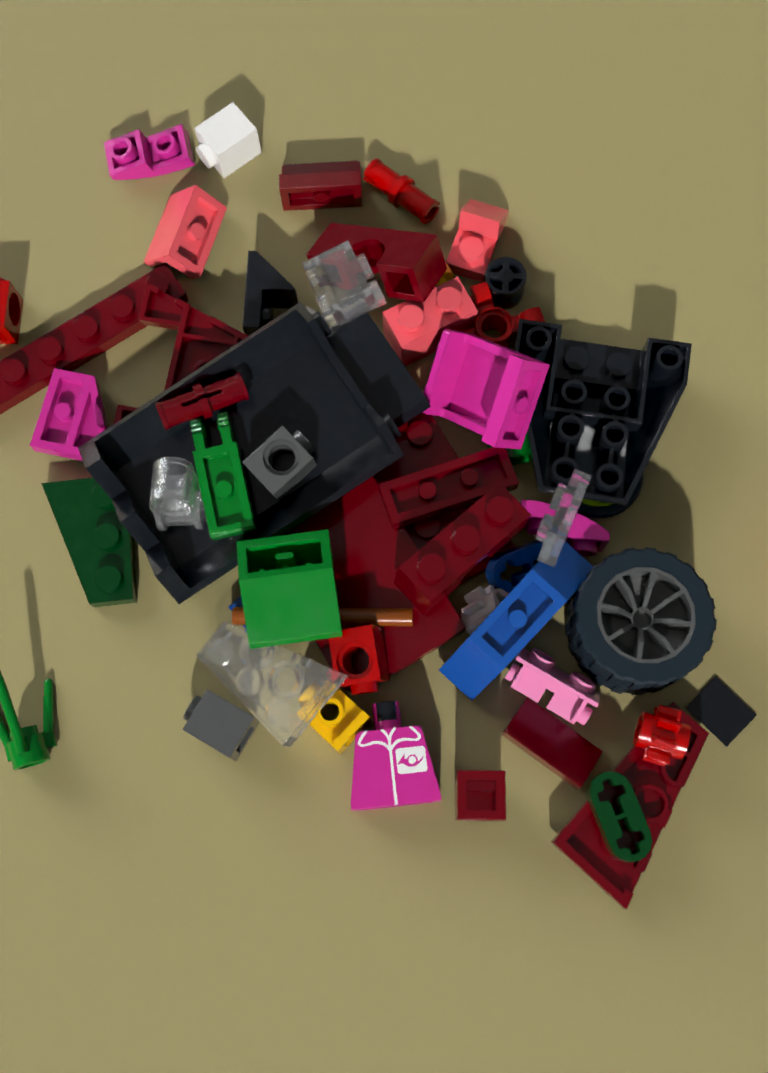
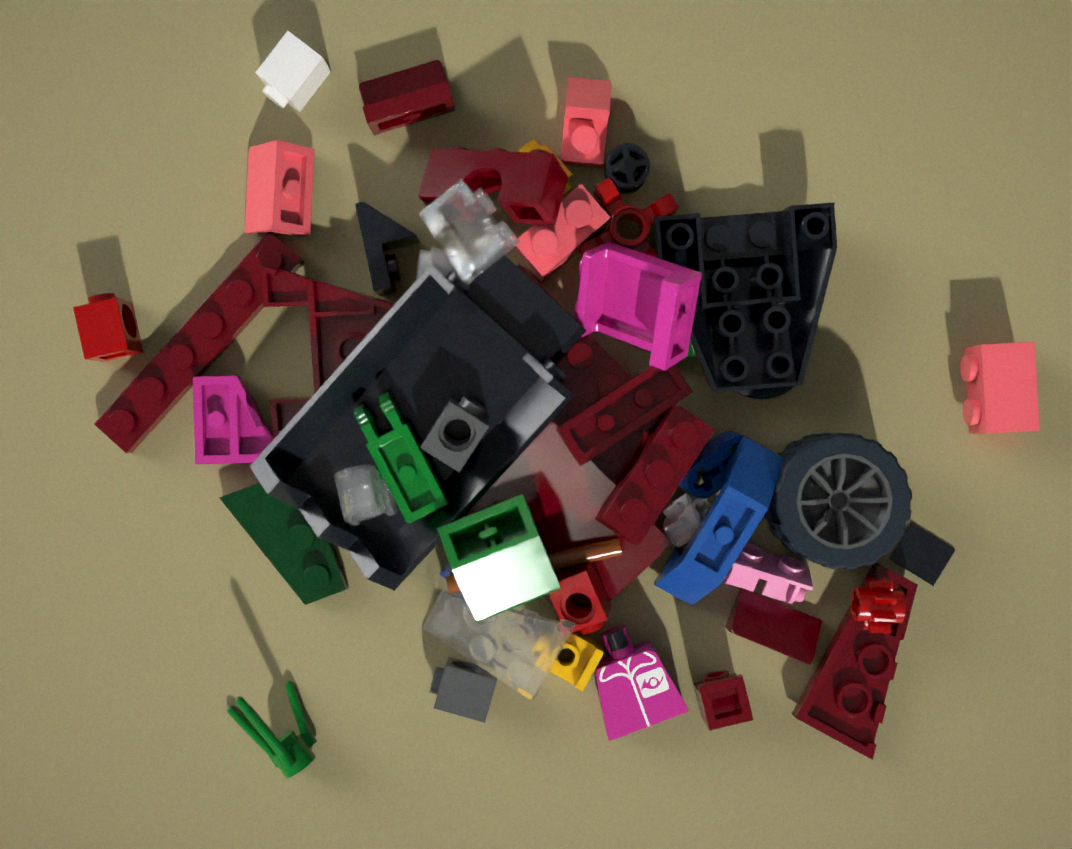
camera: 20 degrees left, 15 degrees up
dark pink slope [104,124,195,180] -> none
dark red pin [155,373,249,430] -> none
red pin [363,158,440,224] -> none
dark pink slope [521,499,610,557] -> none
clear plate [535,469,592,567] -> none
dark green beam [586,771,653,862] -> none

